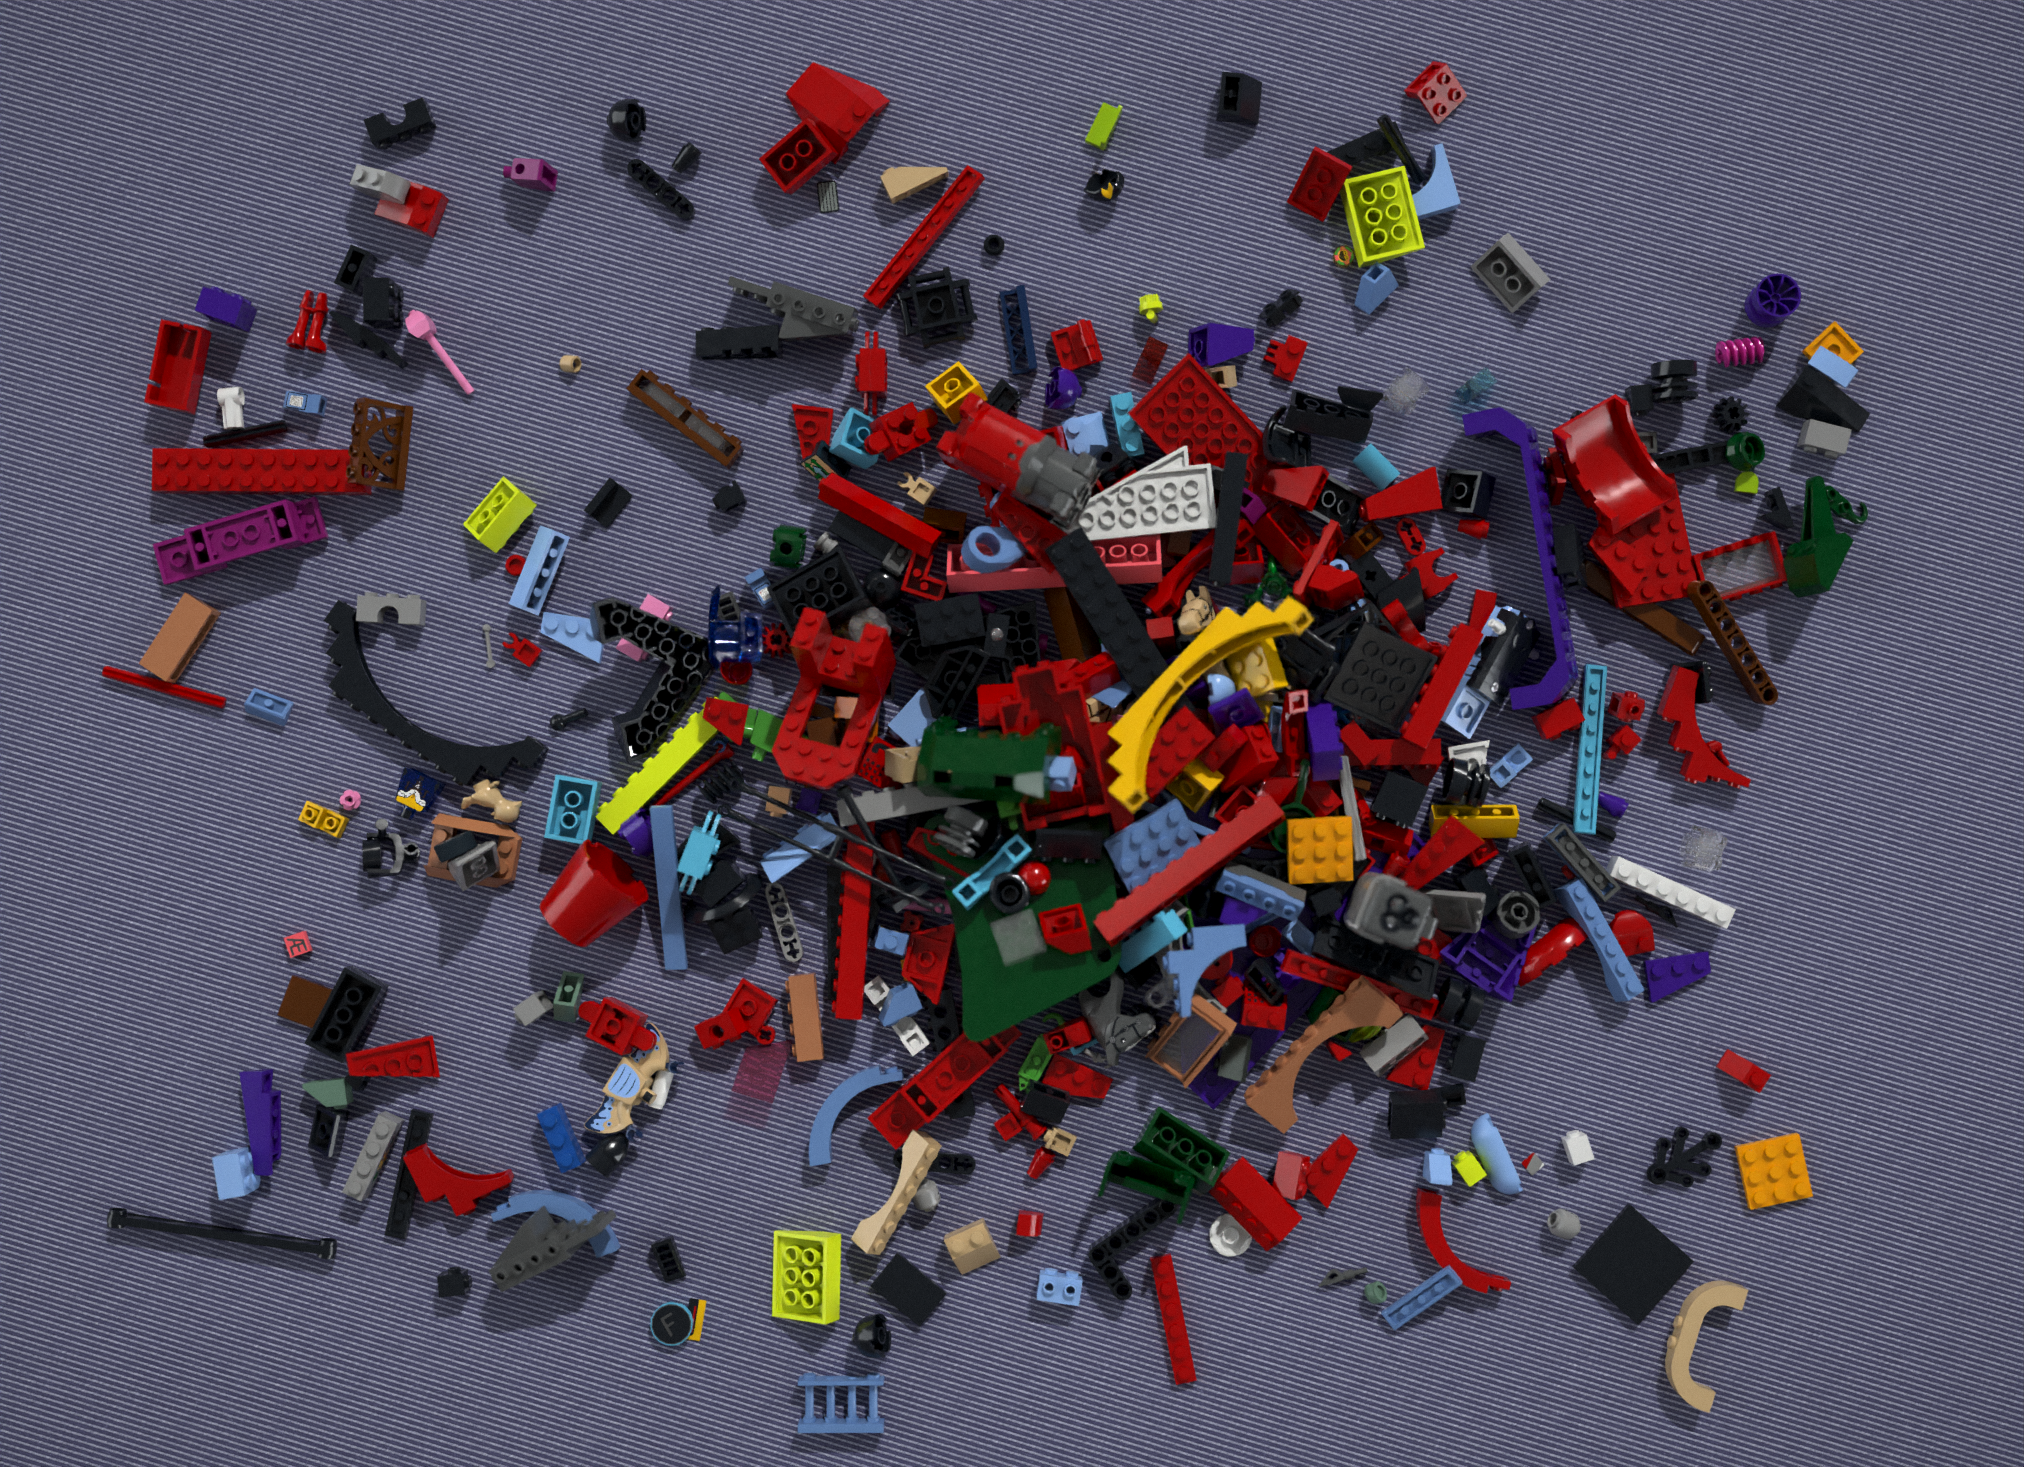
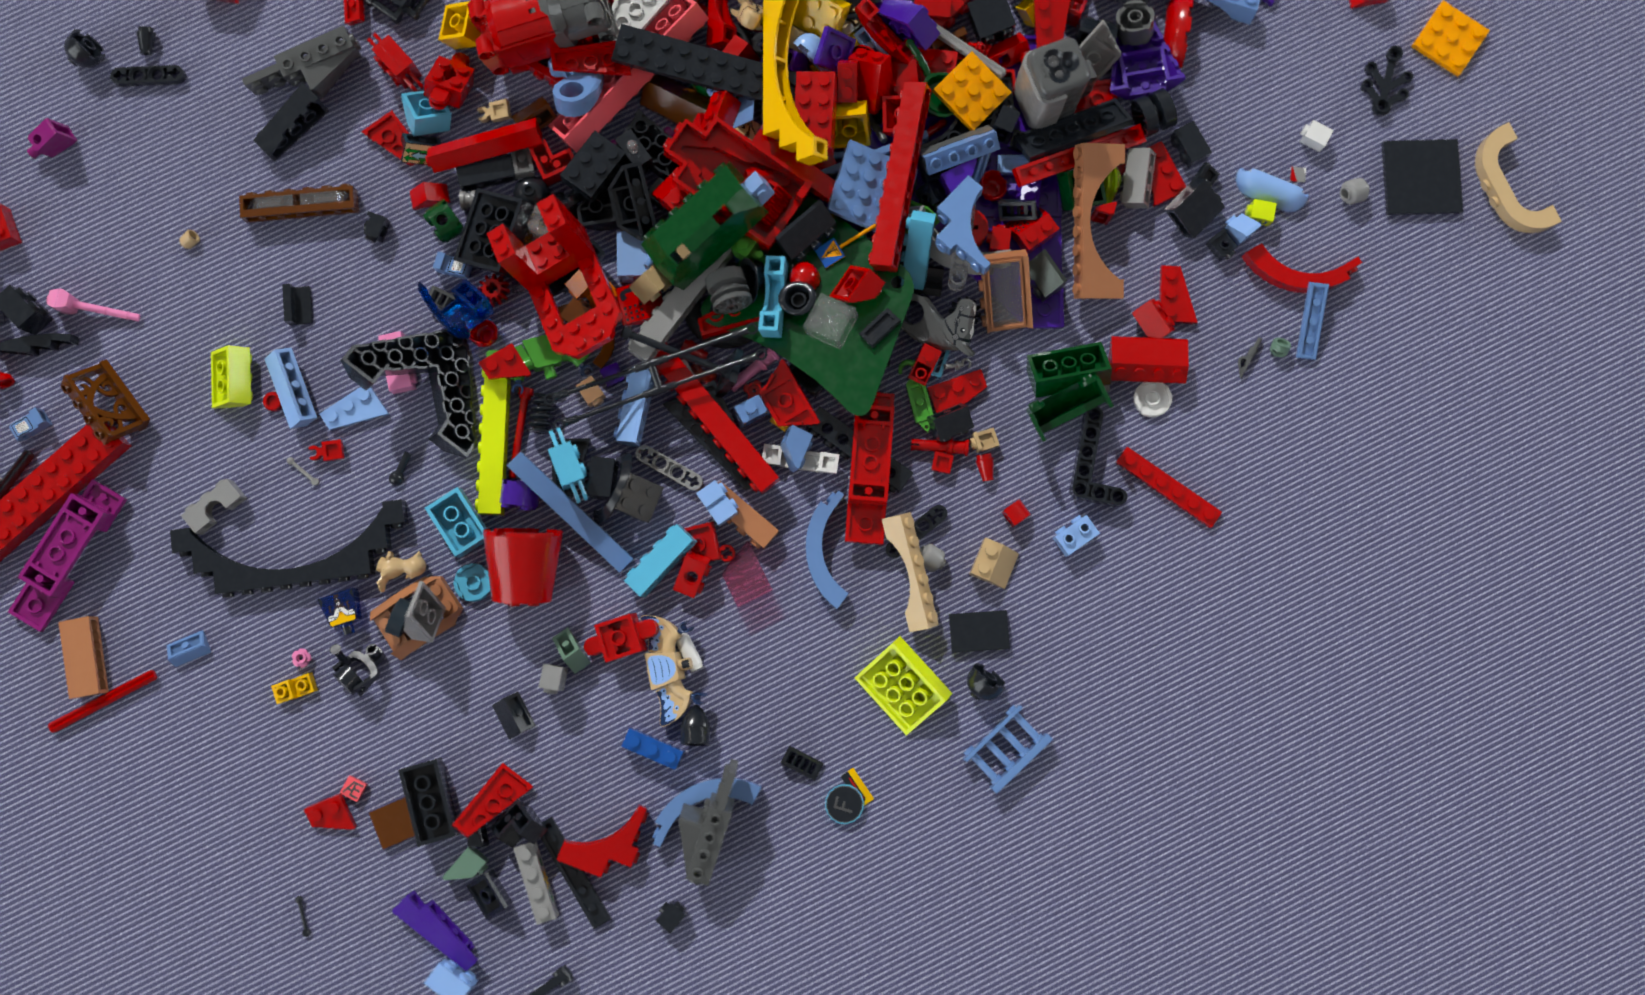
camera: 50 degrees left, 5 degrees down
none -> black hinge [295,896,311,937]
none -> red wing [303,793,357,830]
none -> red slope [410,182,450,210]
none -> medium azure tile [453,563,491,602]
none -> black brick [490,798,548,848]
none -> black panel [492,692,536,739]
none -> medium azure brick [624,524,698,598]
none -> light blue piece [696,480,739,527]
none -> piece [815,224,876,268]
none -> black tile [859,307,901,349]
none -> black brick [1206,228,1238,261]

